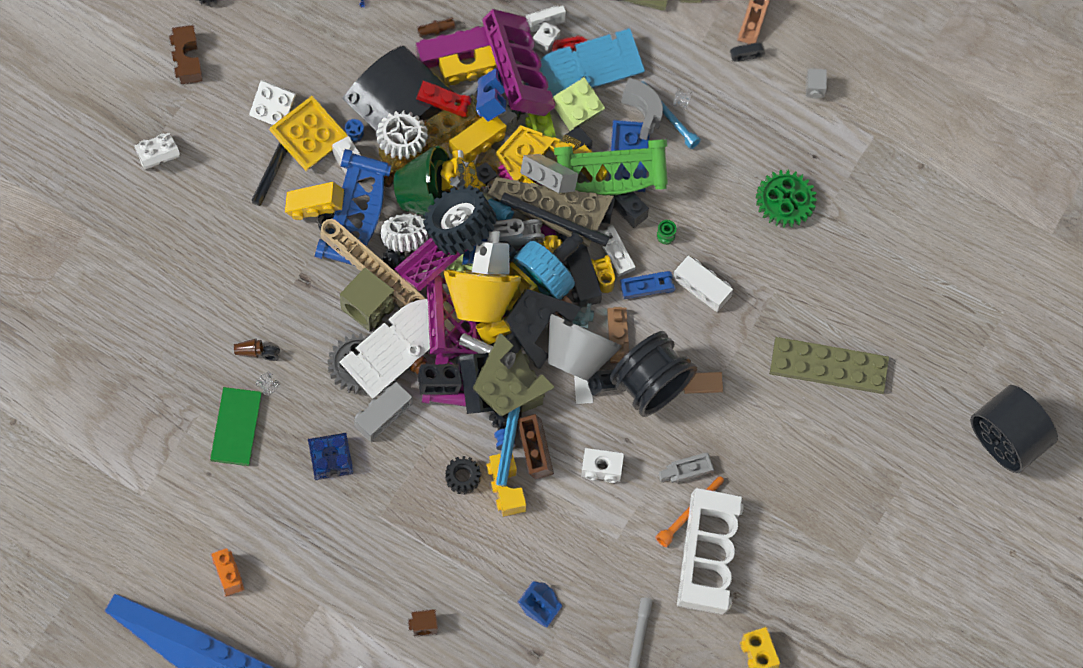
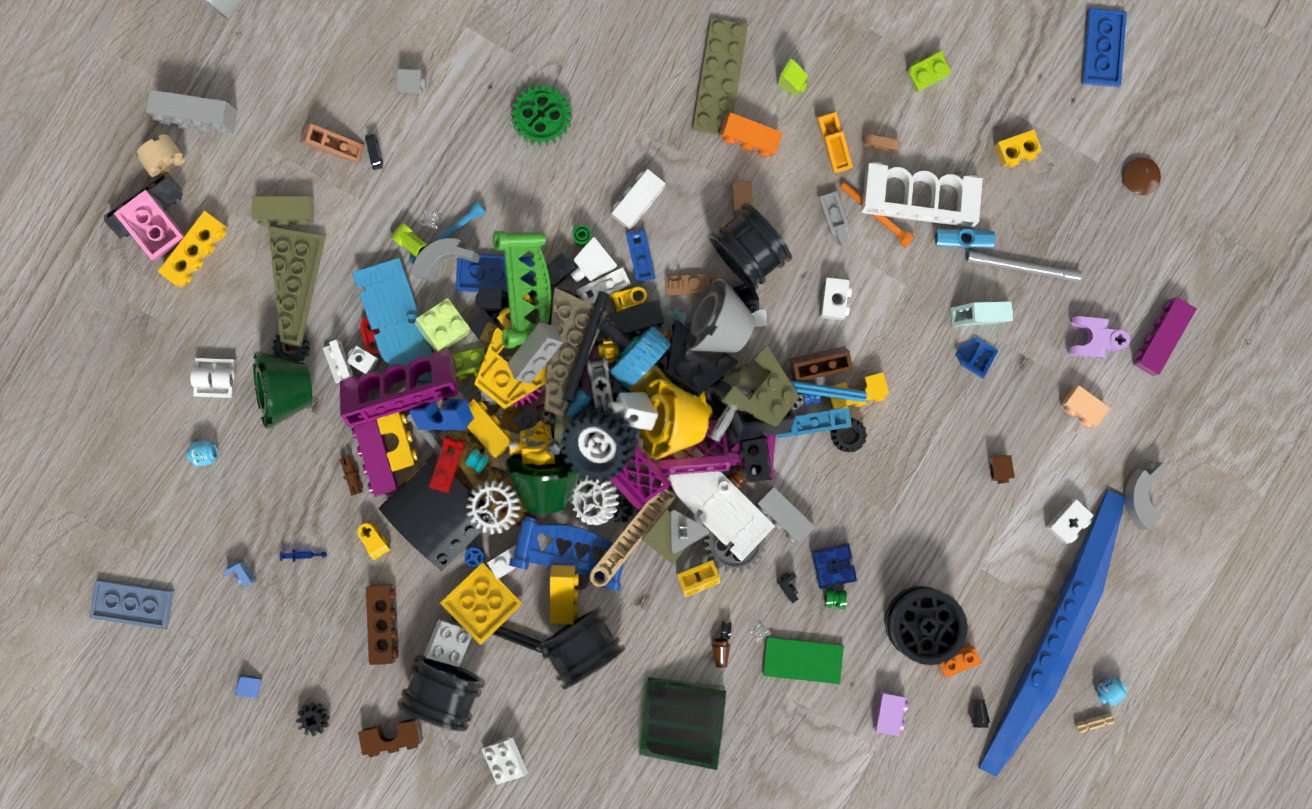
camera: 90 degrees left, 20 degrees up
none -> yellow piece [357,522,391,560]
none -> reddish brown brick [366,584,399,665]
none -> lime piece [390,223,428,257]
none -> black wheel [397,655,486,731]
none -> teal wheel [465,448,489,473]
none -> black brick [475,288,509,313]
none -> black wheel [536,606,626,690]
none -> white torso [570,237,617,283]
none -> windscreen [639,677,726,770]
none -> light grey piece [671,510,710,554]
none -> yellow brick [677,560,720,597]
none -> orange brick [718,112,783,158]
none -> dark azure slope [777,407,852,438]
none -> black bracket [777,572,799,603]
none -> lime slope [778,58,809,97]
none -> light orange slope [816,111,853,173]
none -> green wheel [825,589,847,610]
none -> medium nougat beam [863,134,900,153]
none -> lavender brick [873,691,908,736]
none -> black wheel [884,586,968,665]
none -> lime bracket [907,50,952,92]
none -> dark azure piece [935,229,996,249]
none -> light aqua slope [951,302,1013,327]
none -> black cone [971,700,990,728]

